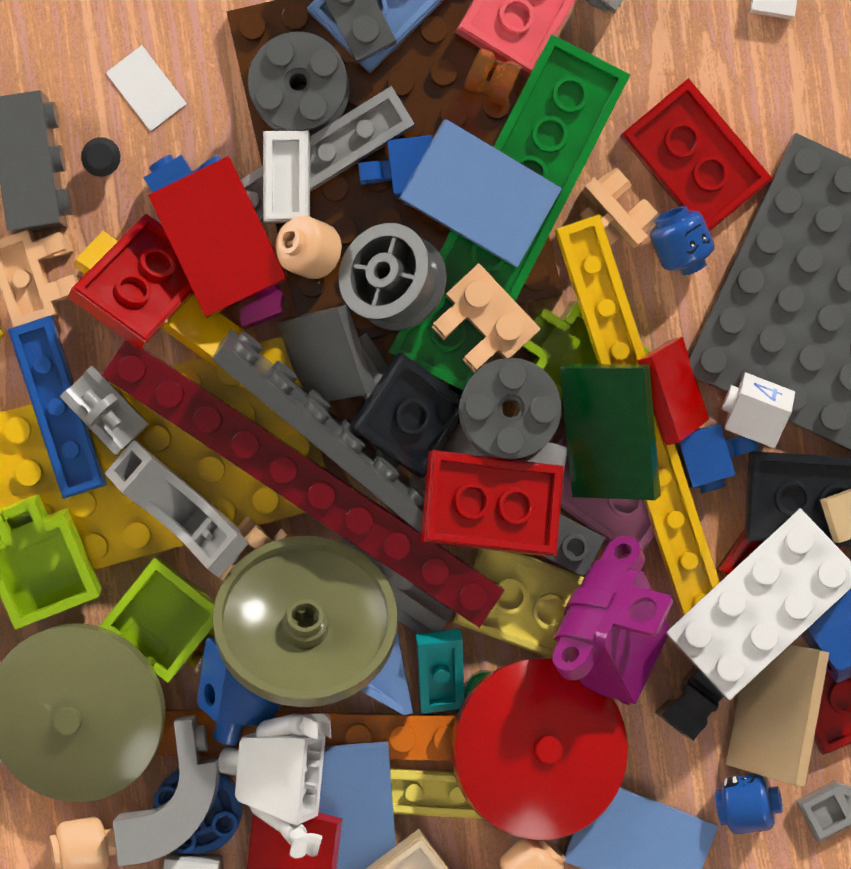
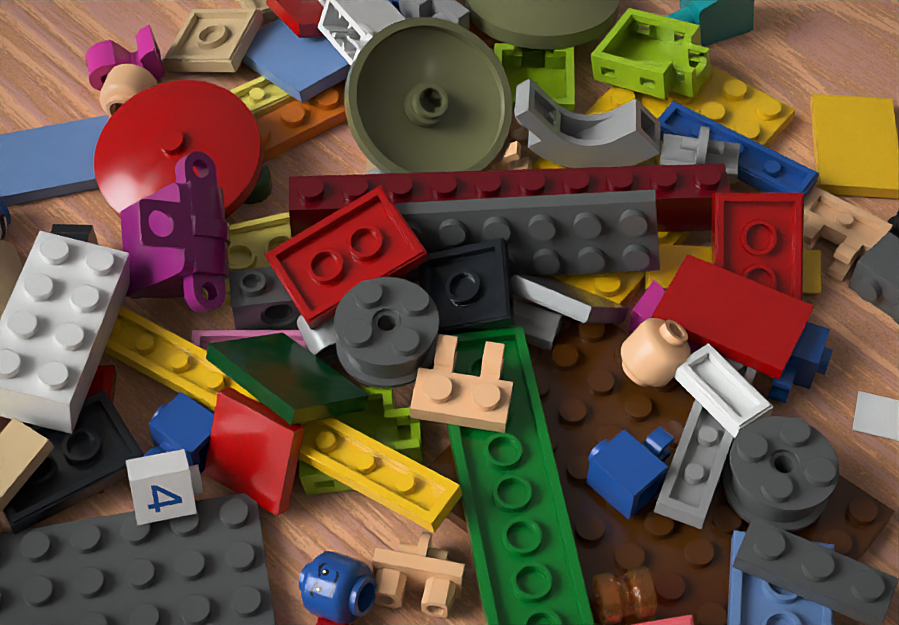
camera: 150 degrees right, 35 degrees down
black piece [81,137,121,177] -> none
dark grey wheel [338,223,447,331] -> none
medium blue slope [360,629,413,715] -> none
medium blue tile [399,119,562,267] -> none
teal plate [415,629,465,714] -> none

